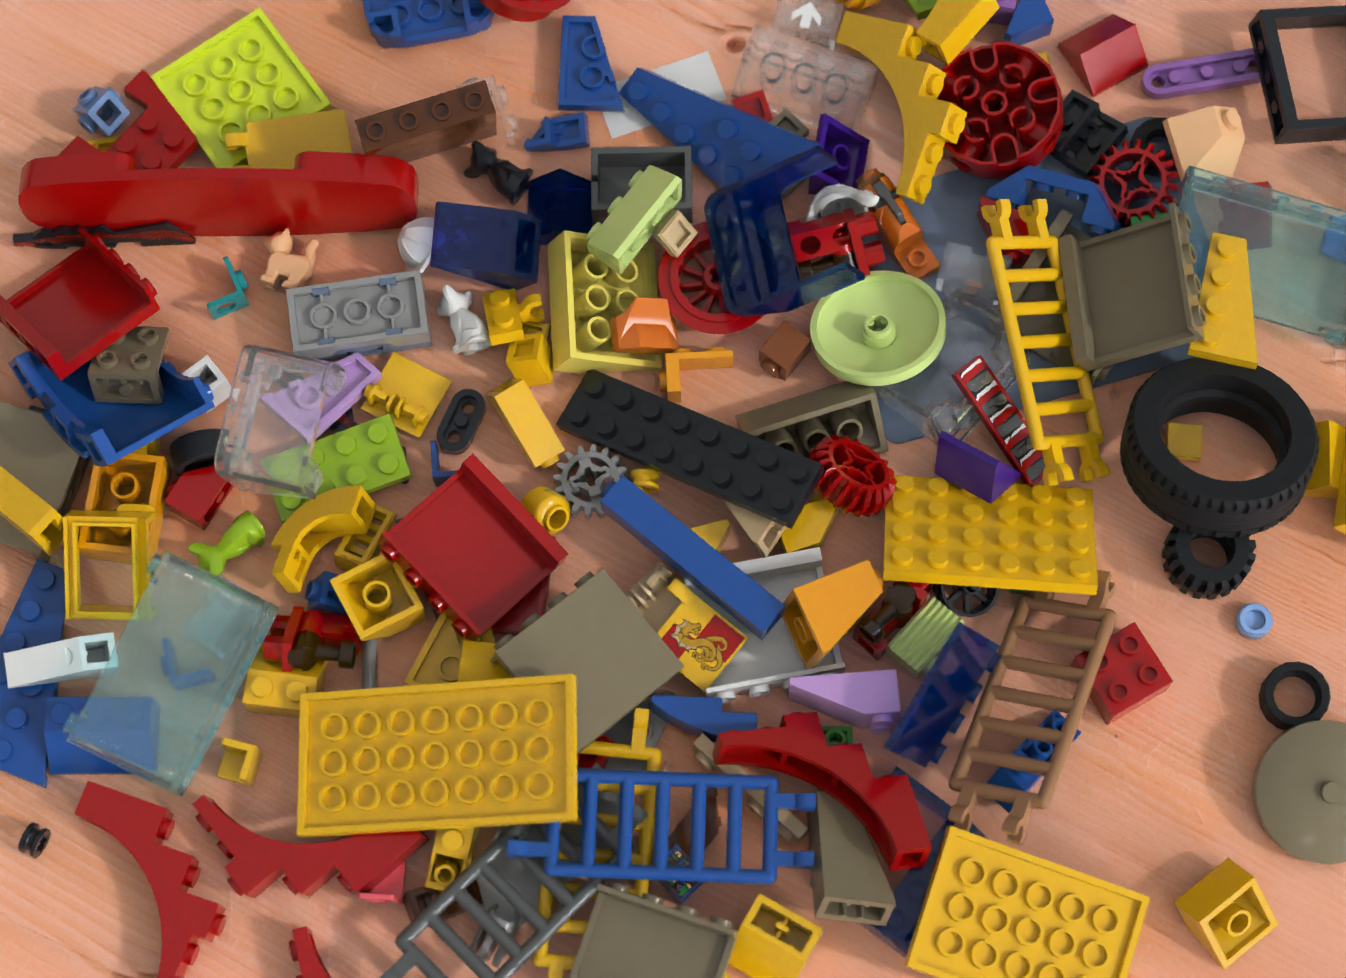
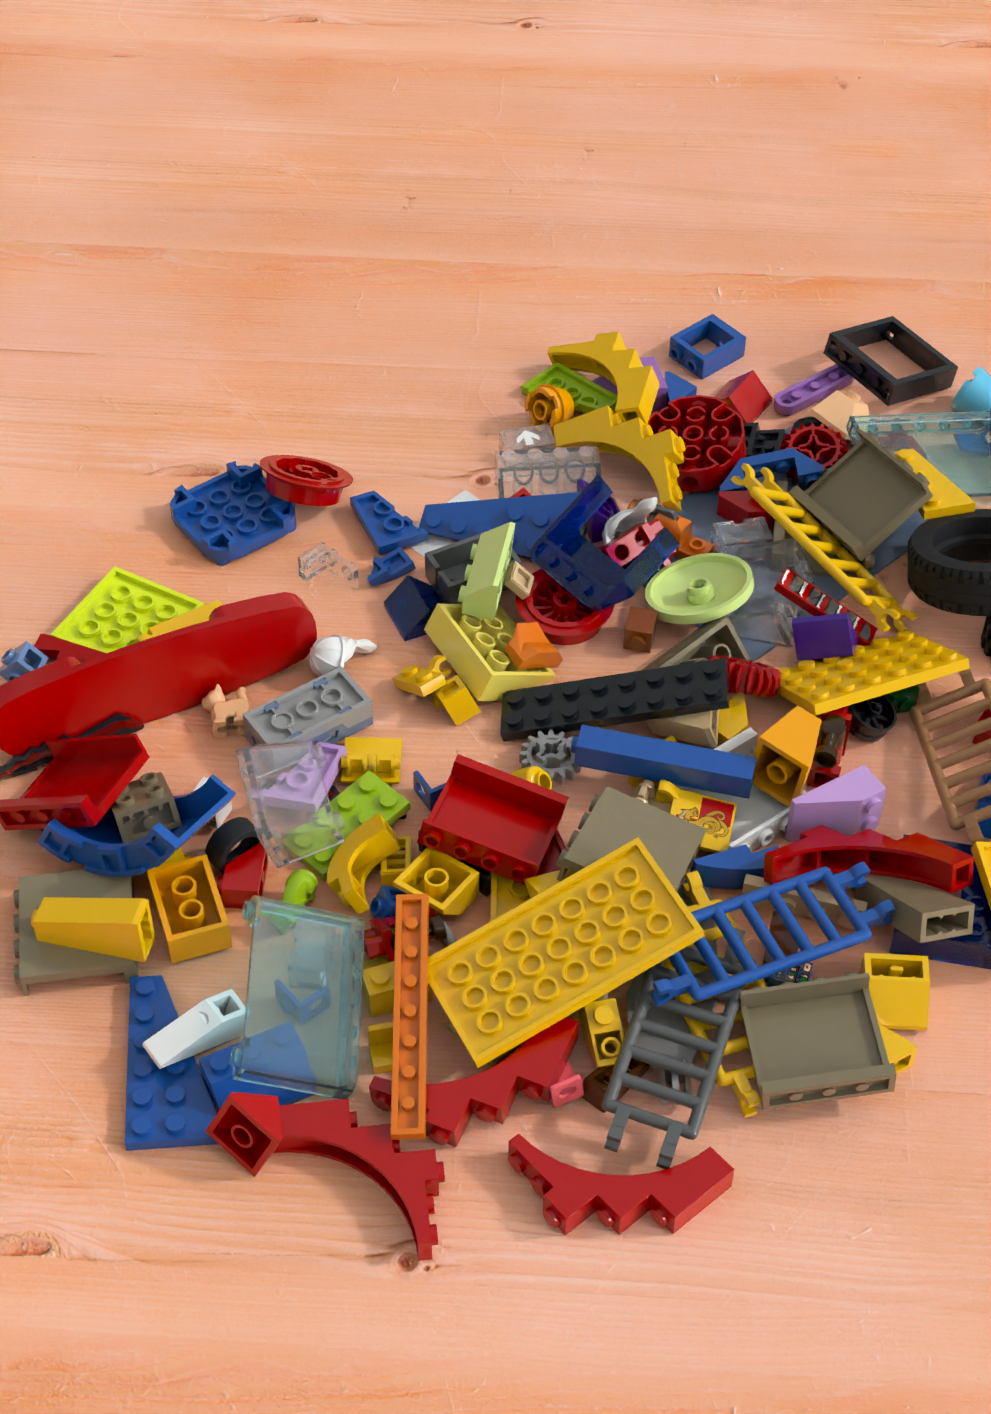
camera: 30 degrees left, 25 degrees down
black bush [18,822,51,859] -> none
yellow piece [63,504,157,622] -> none
teal bracket [207,256,249,319] -> none
reddish brown panel [355,80,497,163] -> none
clear blue slope [430,201,542,291] -> none
white animal [437,285,491,356] -> none
black plate [437,389,486,455] -> none
black animal [463,141,534,206] -> none
yellow slope [485,377,565,469] -> none
light orange bracket [659,347,734,403] -> none
clear blue slope [883,622,1002,768] -> none
yellowish green brick [885,595,964,679] -> none
none -> red slope [205,1092,283,1177]
none -> orange plate [391,894,429,1140]

